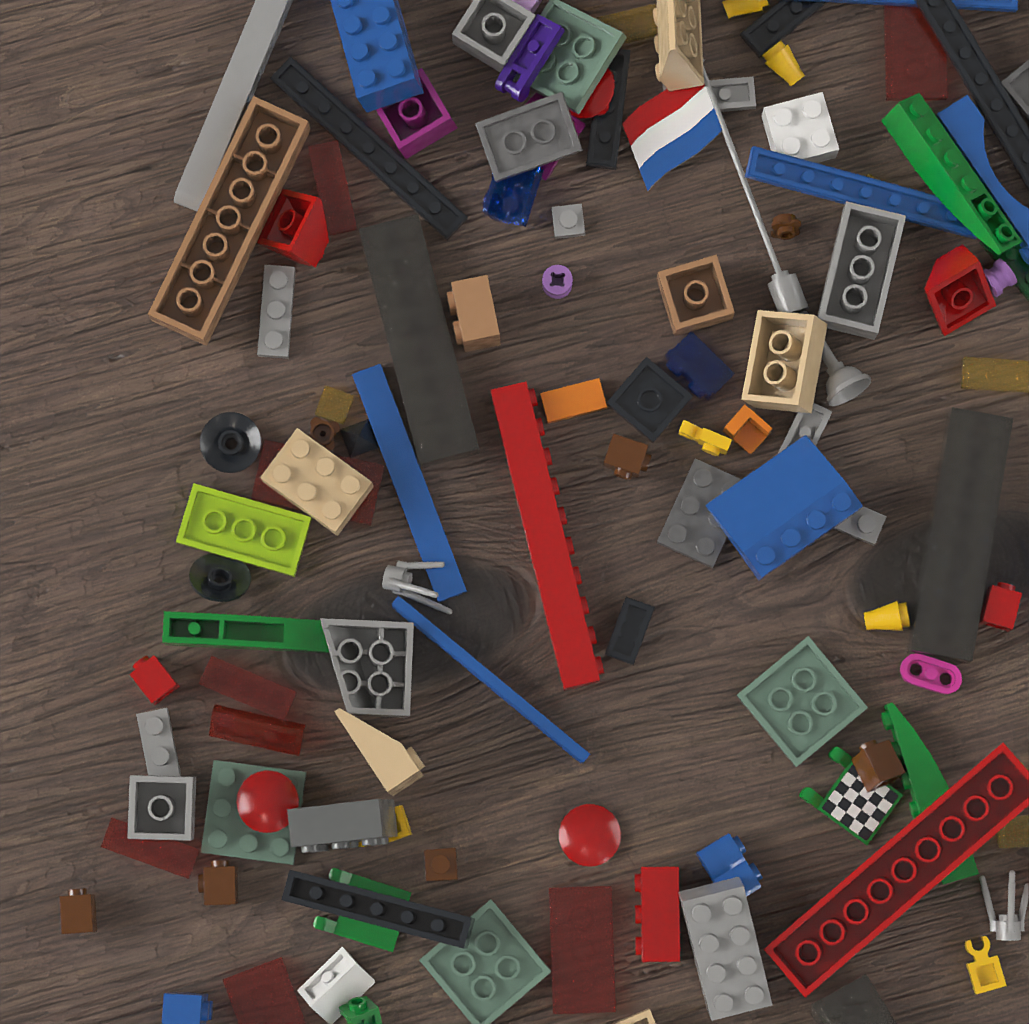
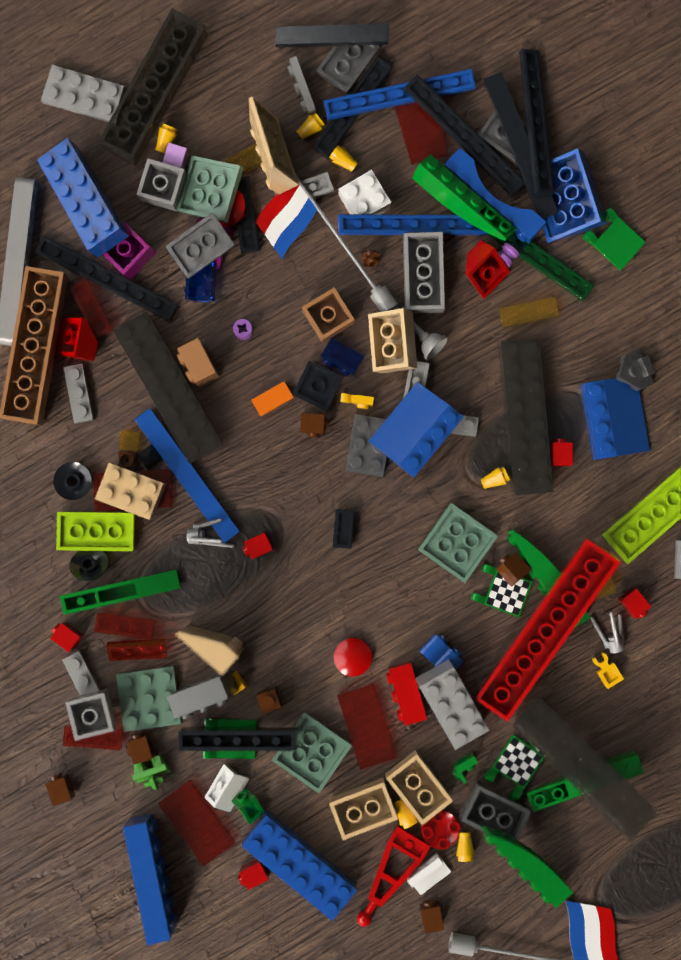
camera: 15 degrees left, 5 degrees up
red dish [236,770,299,833] -> none
light grey wedge [320,618,414,718] -> none
blue tile [392,595,590,764] -> none
red brick [490,381,604,691] -> none
dark purple plate [495,14,565,102] -> none
light grey plate [551,204,585,239] -> none
orange panel [723,405,773,454] -> none
dark pink plate [900,653,962,695] -> none
none -> bright green hips [132,755,171,791]
none -> red brick [242,532,274,560]

